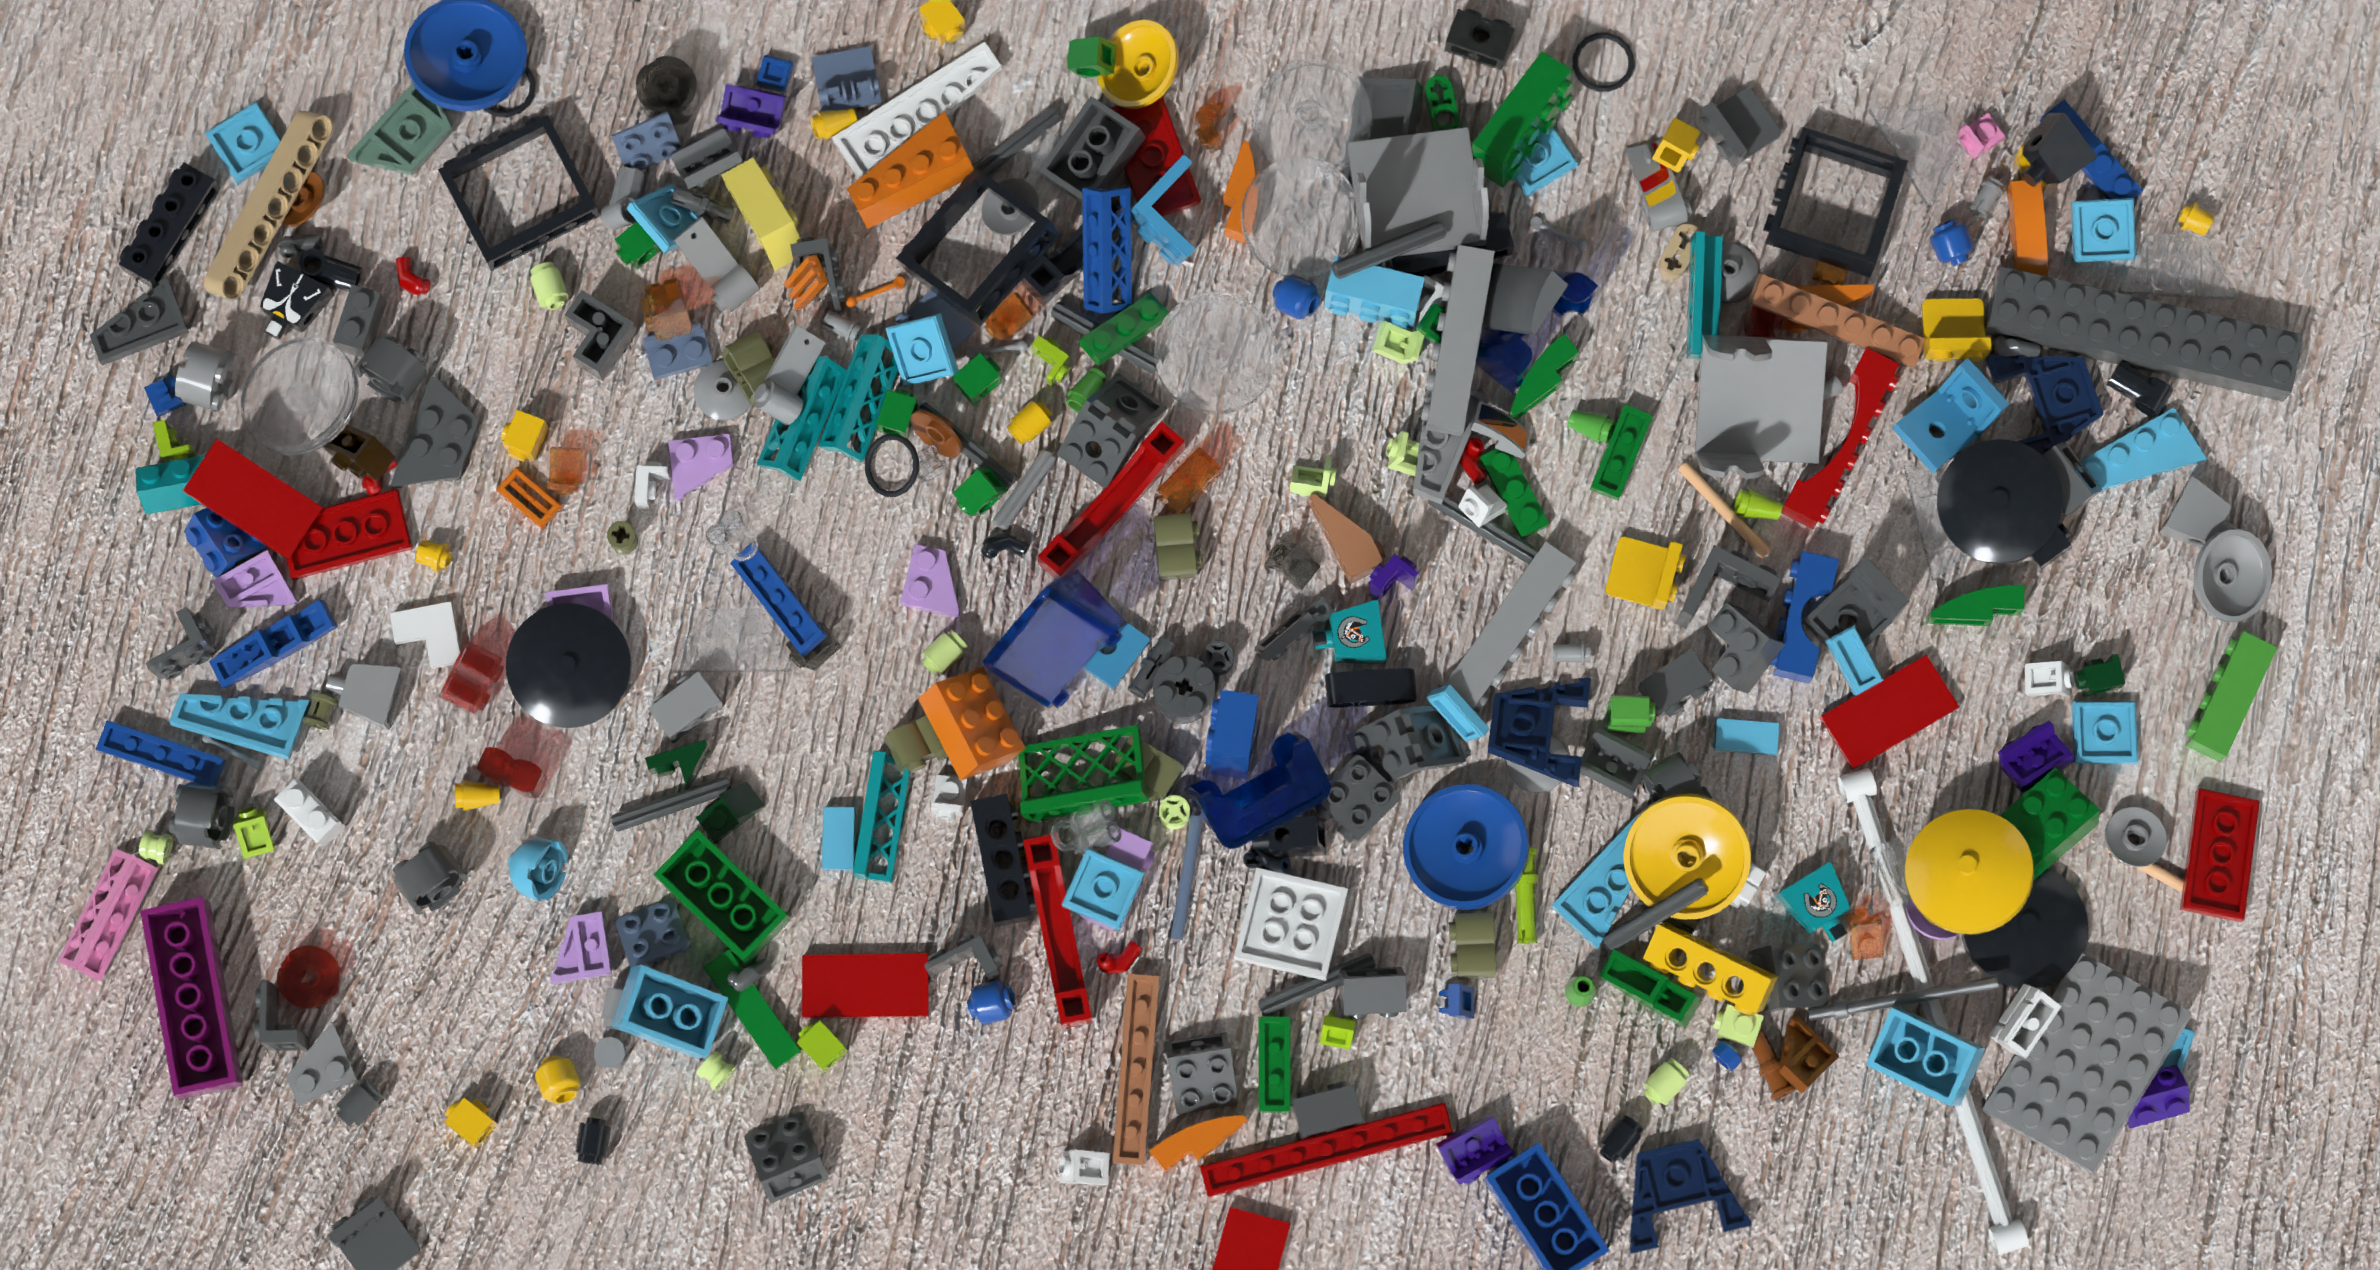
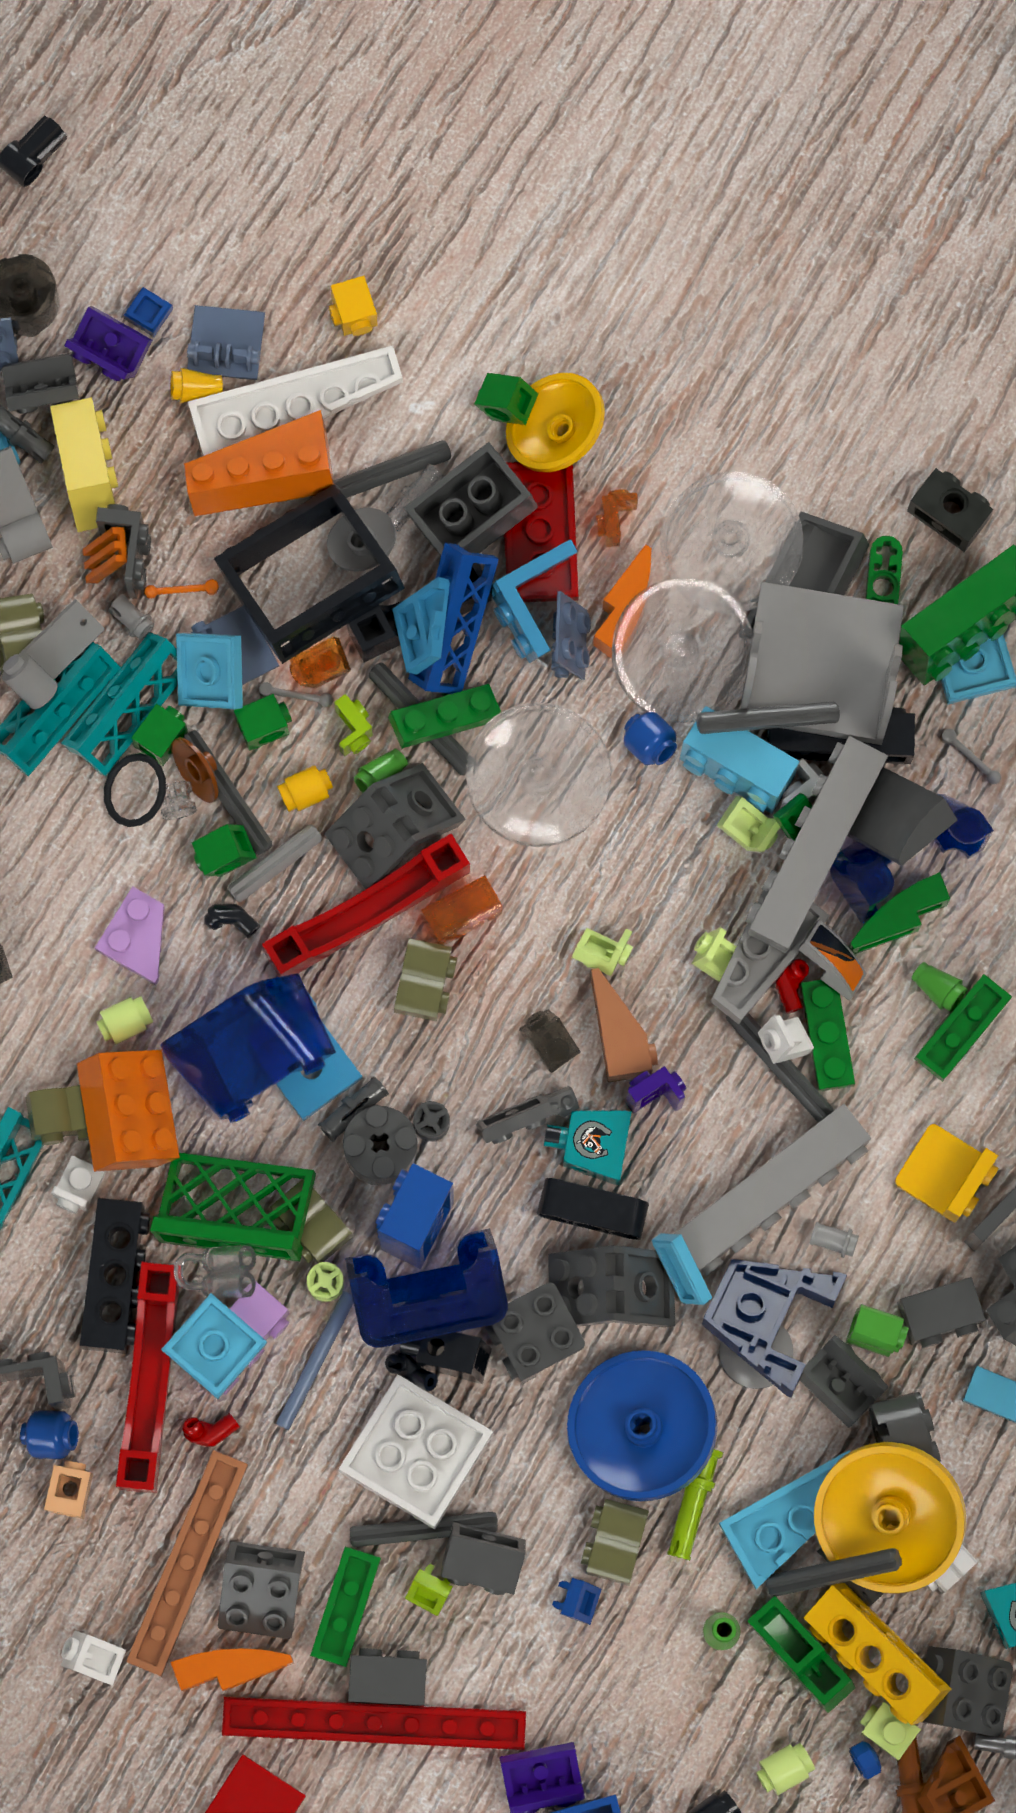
camera: 15 degrees right, 0 degrees up
none -> light nougat brick [44,1460,93,1519]
none -> dark azure wing [392,577,450,675]
none -> sand blue hinge [551,591,591,680]

